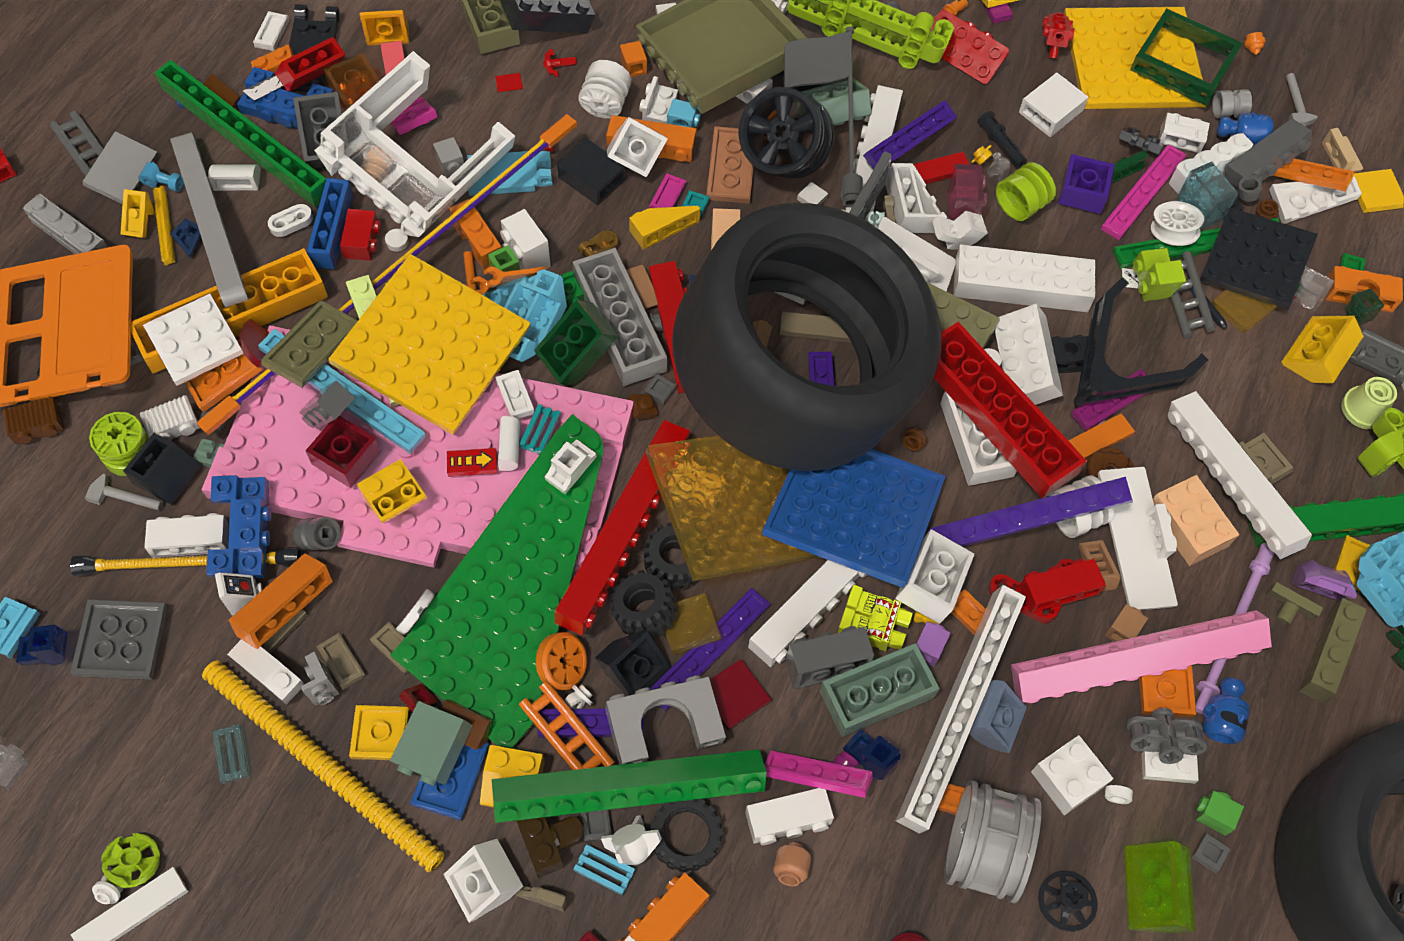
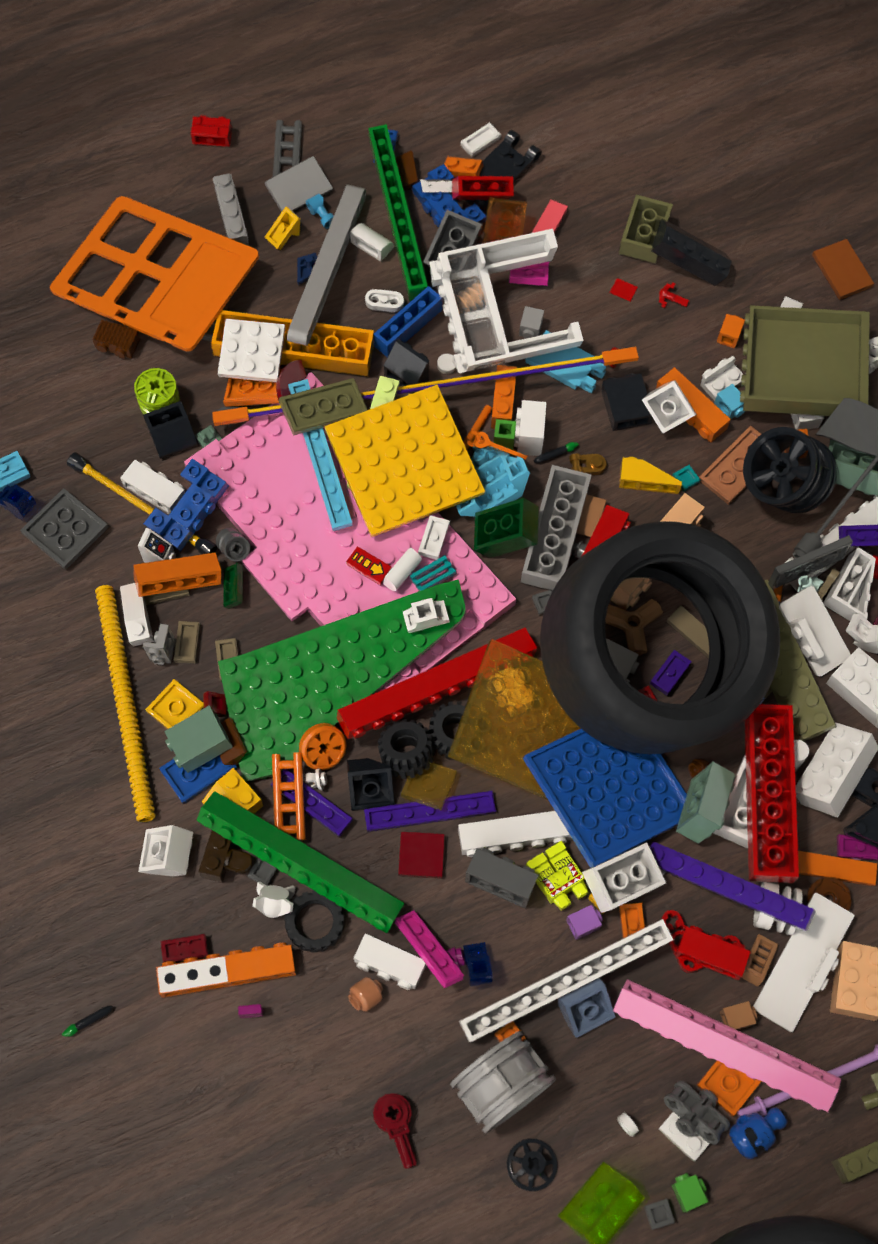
camera: 40 degrees right, 5 degrees up
light grey piece [85,474,163,511] -> none
white brick [140,395,200,441] -> none
yellow axle [153,186,176,266] -> none
clear light blue tile [212,724,249,784] -> none
dark grey brick [299,380,355,429] -> none
dark red brick [305,415,381,488] -> none
red brick [340,209,381,261] -> none
yellow slope [357,459,427,524] -> none
light orange slope [360,9,409,46] -> none
white tile [396,589,434,634] -> none
dark tan tile [515,885,567,912] -> none
green brick [560,271,584,312] -> none
medium azure tile [573,844,635,895] -> none
white wheel [579,60,631,118] -> none
light grey arch [605,675,726,765] -> none
reddish brown plate [627,394,658,419] -> none
dark pink tile [649,173,686,208] -> none
white tile [797,182,828,205] -> none
sand green brick [819,643,940,737] -> none
white brick [1031,735,1113,816] -> none
none -> dark green plate [223,563,243,609]
none -> black slope [384,339,429,394]
none -> black piece [534,442,579,464]
none -> sand green brick [676,762,735,844]

